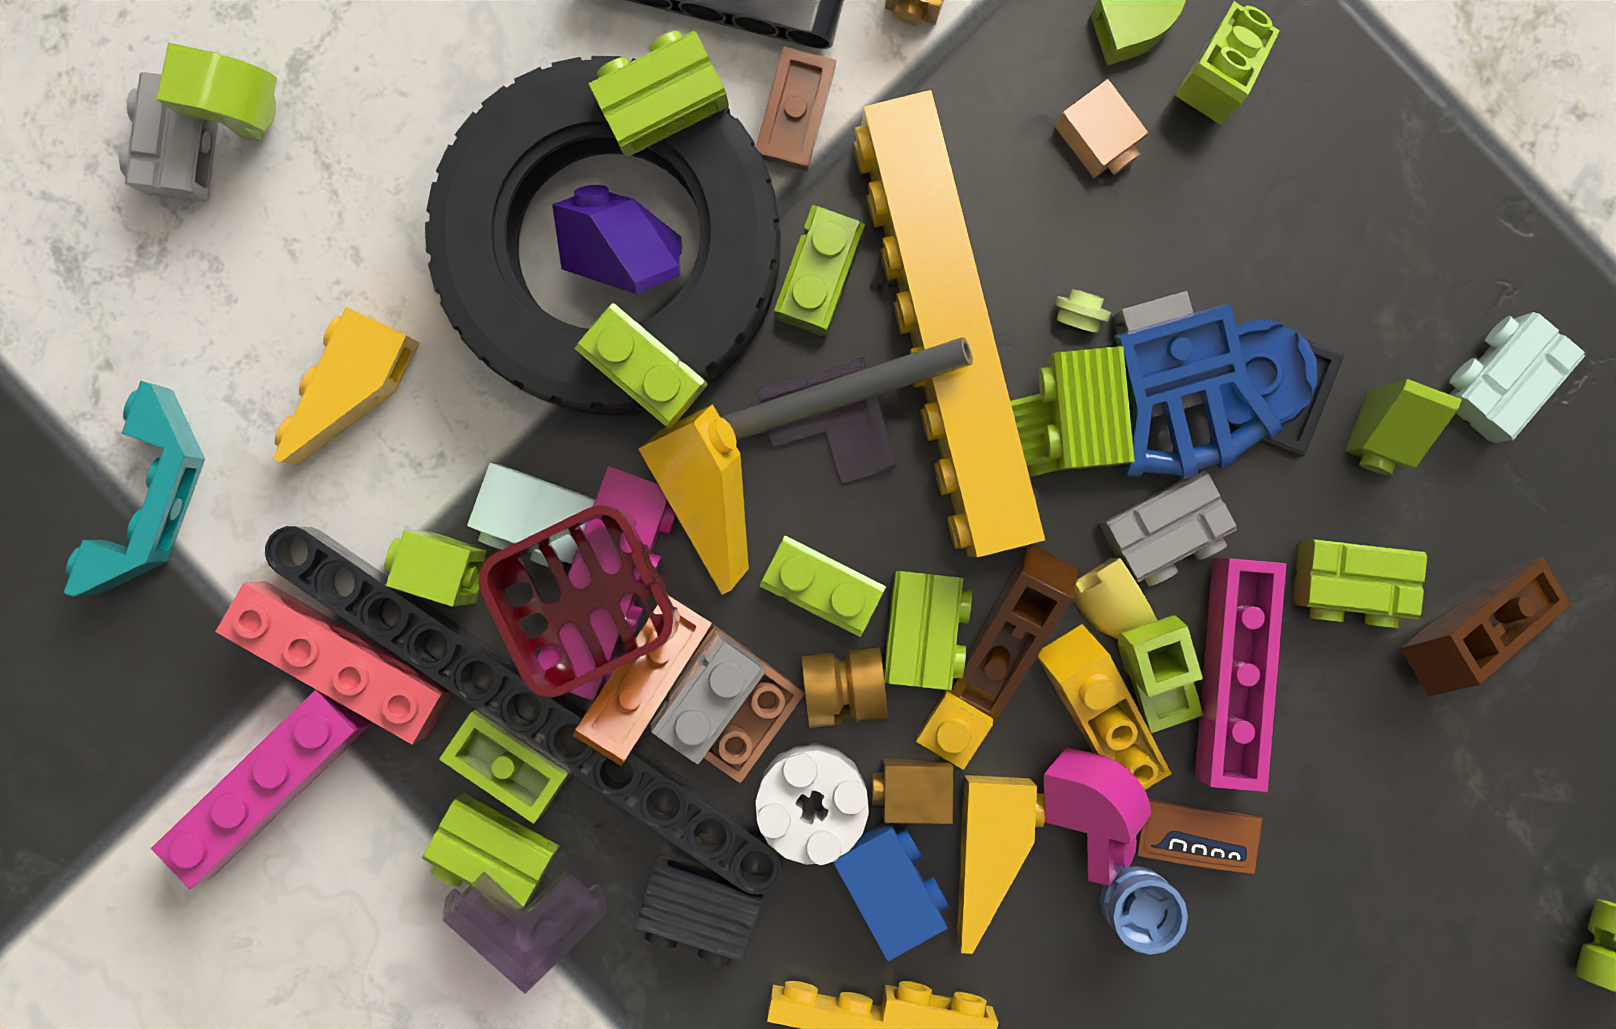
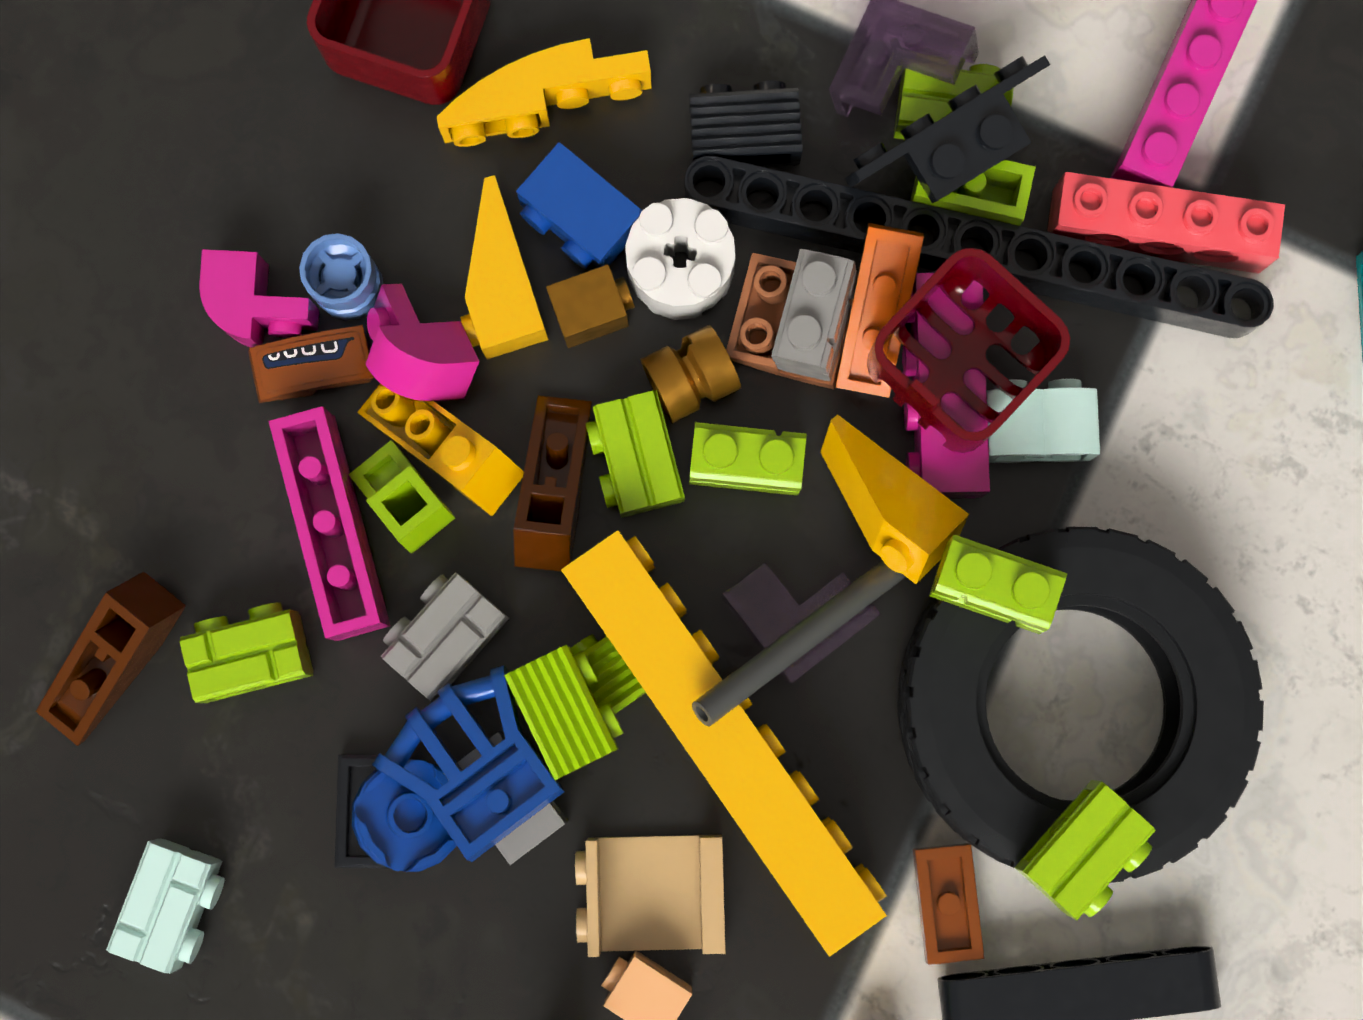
camera: 160 degrees right, 5 degrees down
yellow slope [273,307,420,465] -> none
lime brick [384,530,492,607] -> none
dark purple slope [552,185,682,294] -> none
lime brick [774,205,865,337] -> none
yellow plate [916,690,993,770] -> none
yellowish green plate [1055,289,1111,333] -> none
light yellow brick [1073,558,1157,639] -> none
lime slope [1345,379,1462,476] -> none
none -> dark pink brick [199,249,319,347]
none -> tan panel [575,834,726,957]
none -> black bracket [845,55,1050,203]

